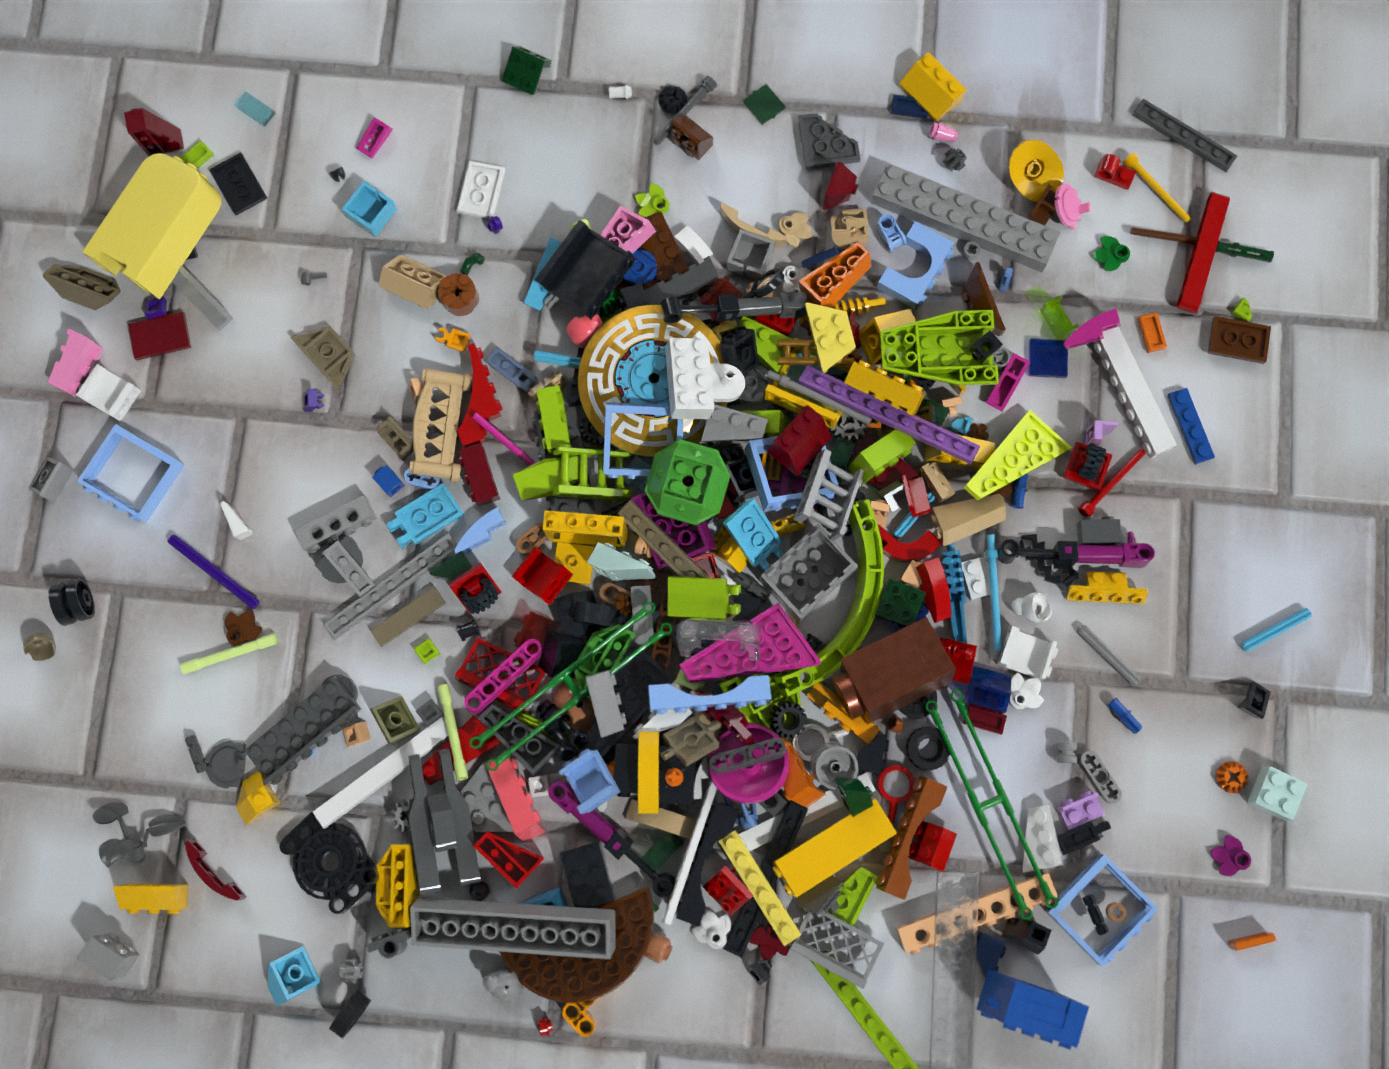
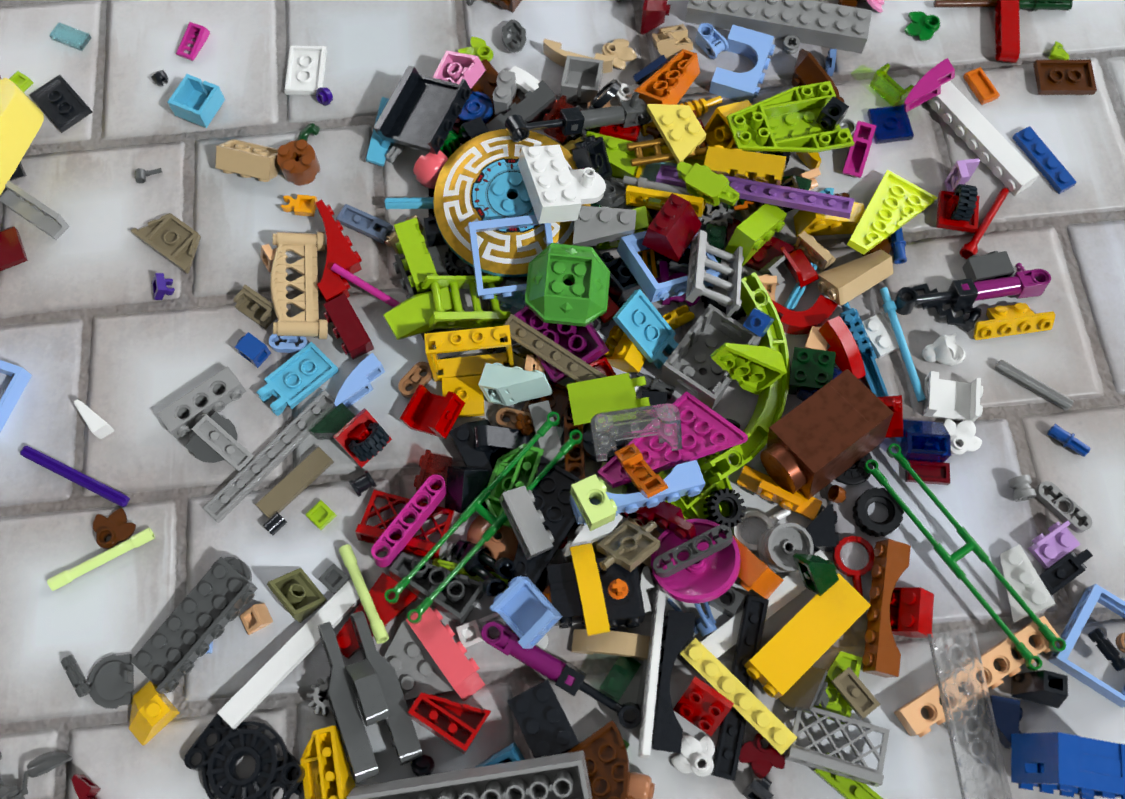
camera: 15 degrees left, 10 degrees down
none -> black hinge [263,512,287,535]
none -> light grey brick [493,70,517,115]
none -> dark grey arm [502,20,527,53]
none -> yellowish green brick [570,474,617,531]
none -> orange slope [614,443,668,498]
none -> lime hinge [676,161,740,206]
none -> lime wedge [711,343,787,395]
none -> blue brick [742,308,775,337]
none -> dark tan plate [831,667,881,720]

